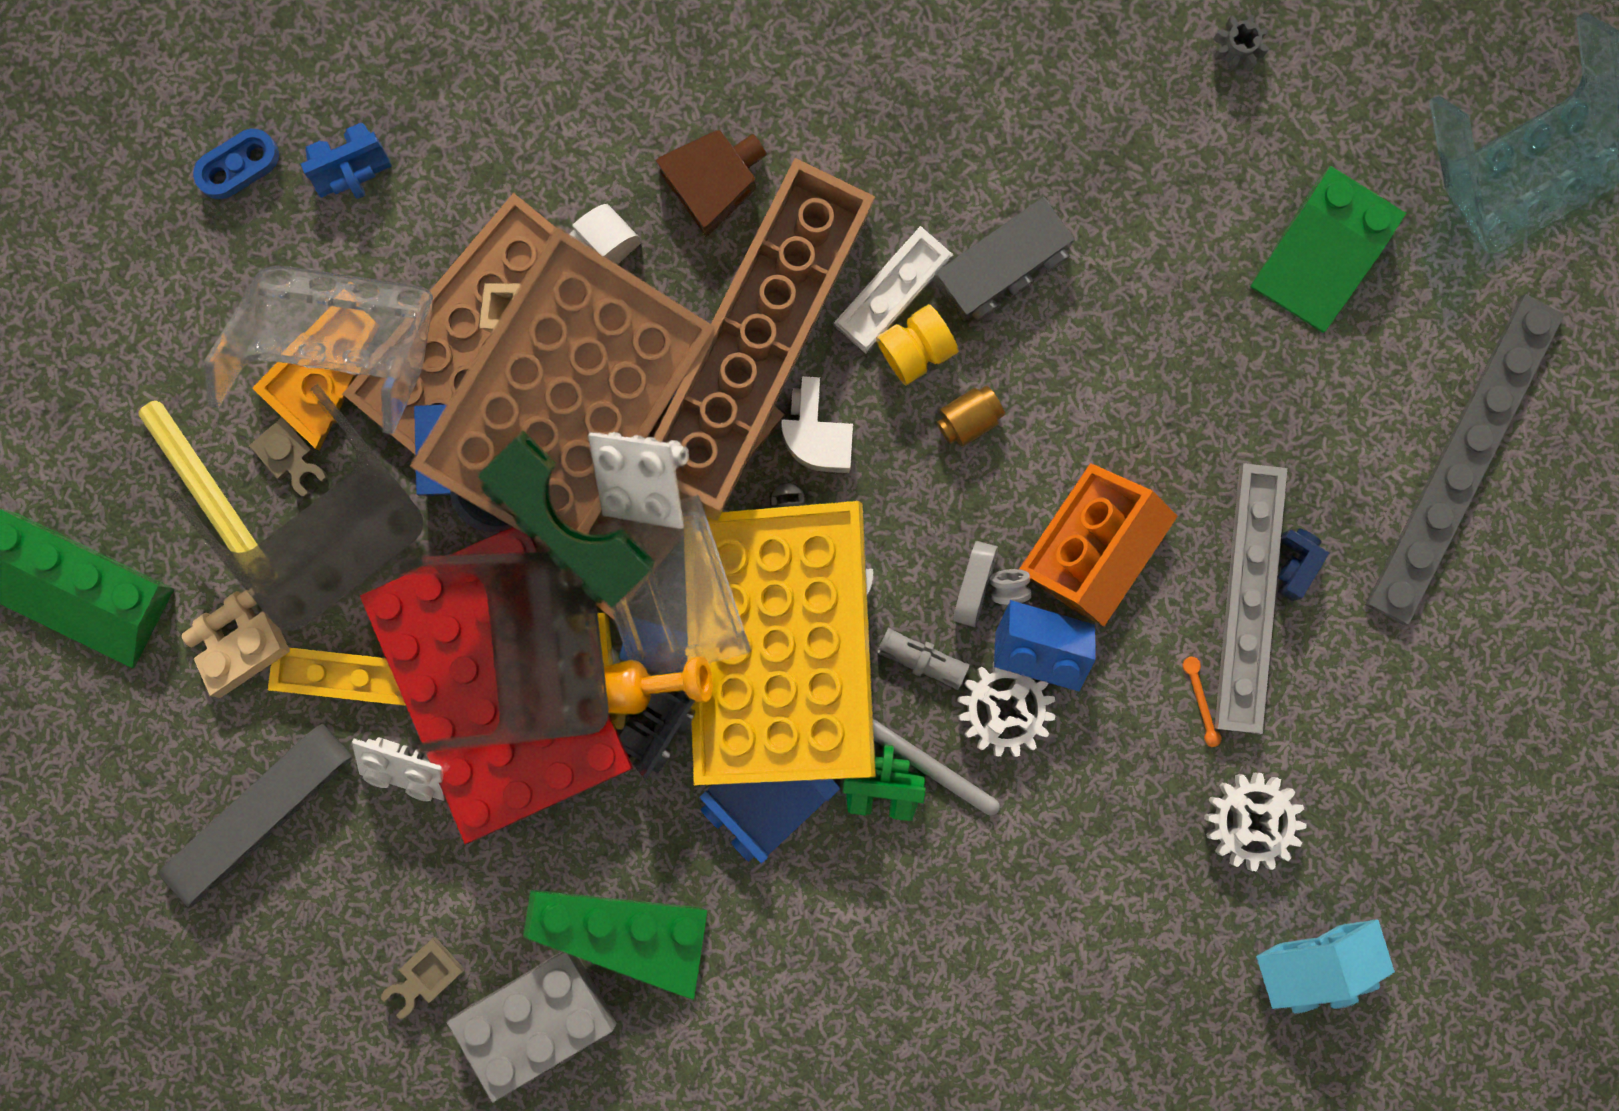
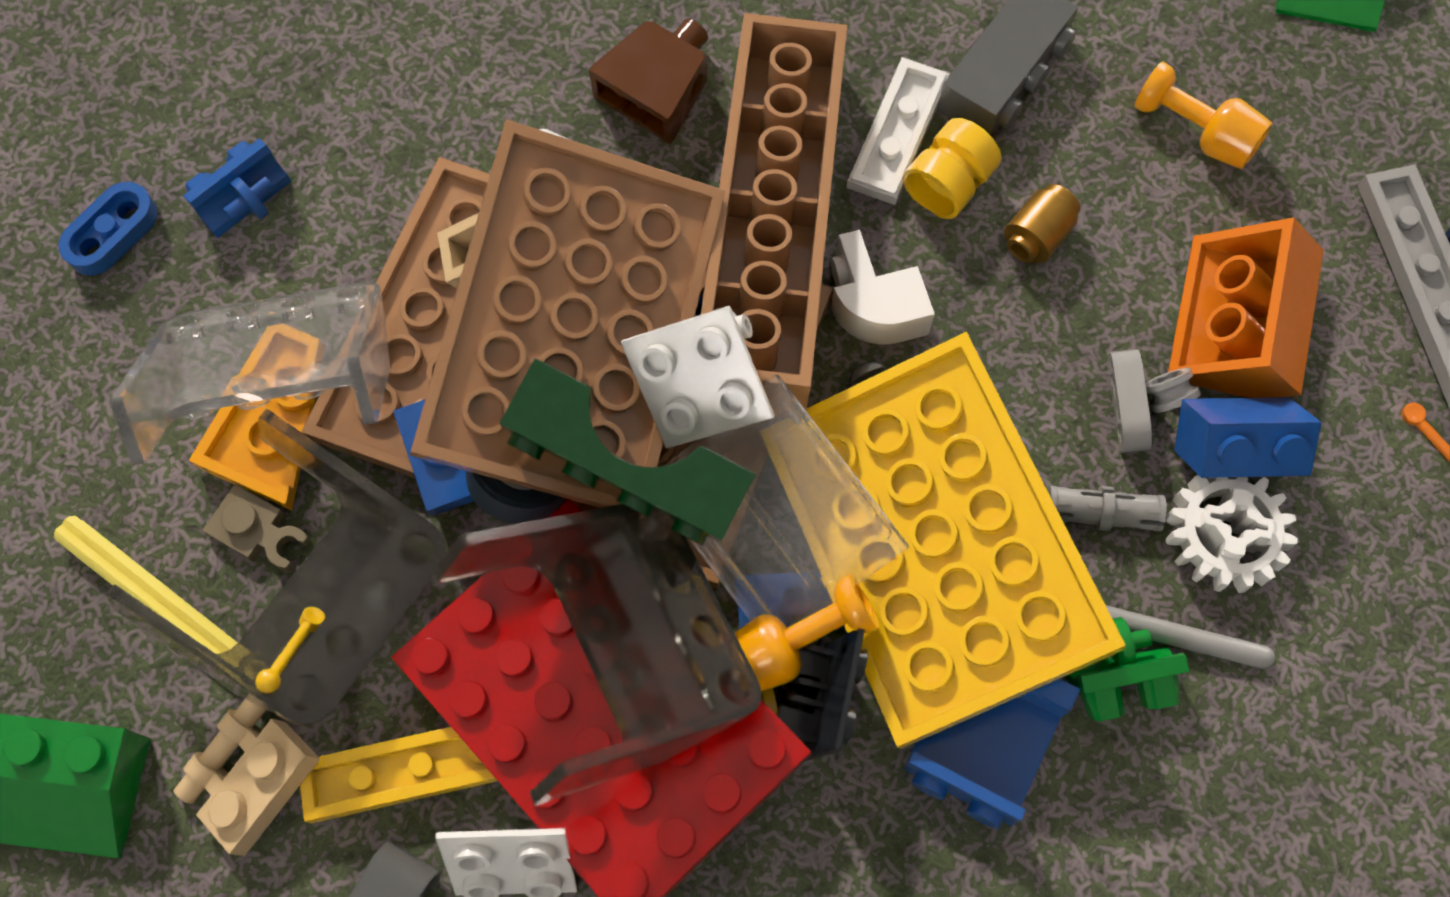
camera: 15 degrees left, 15 degrees down
none -> yellow hinge [255,607,326,693]
none -> light orange piece [1134,61,1273,169]

